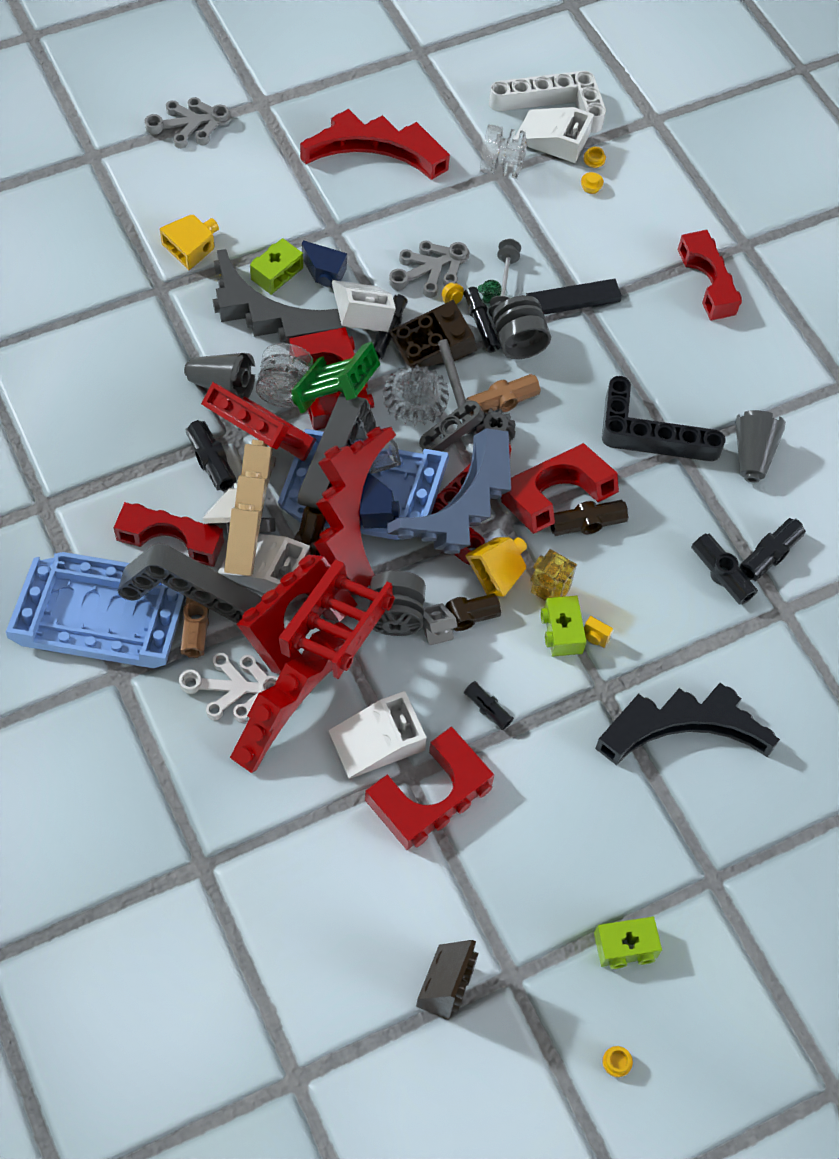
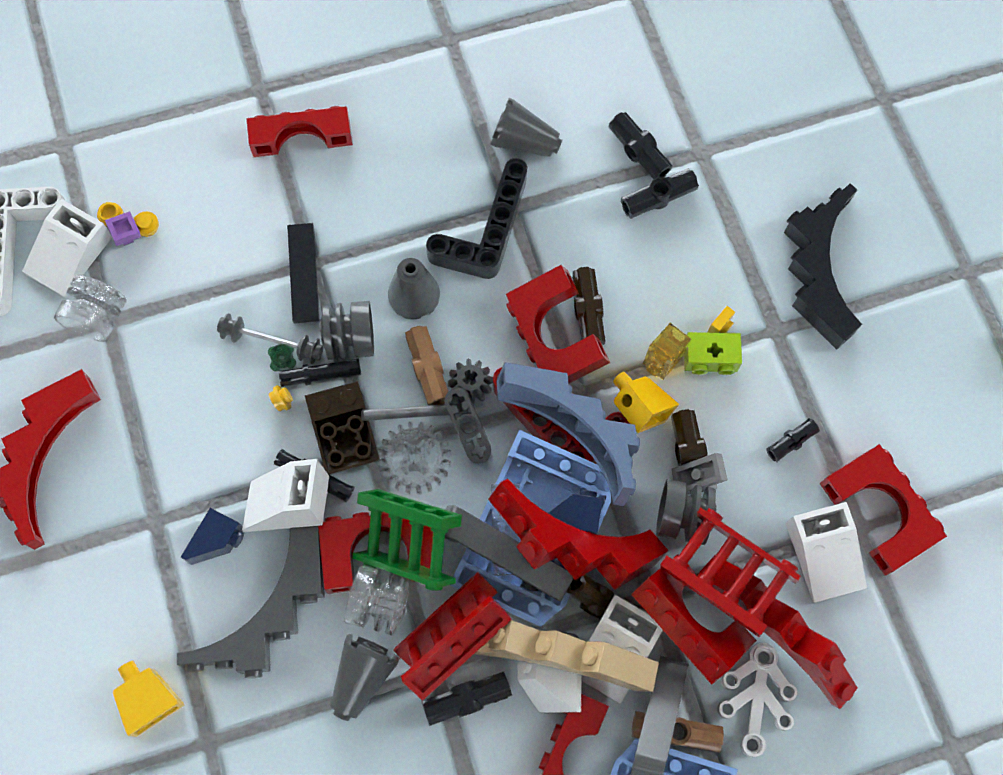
camera: 80 degrees left, 10 degrees up
lime brick [250,238,303,295] -> none
light grey plant [389,241,470,298] -> none
none -> medium lavender tile [105,211,141,246]
none -> dark grey cone [388,258,440,320]

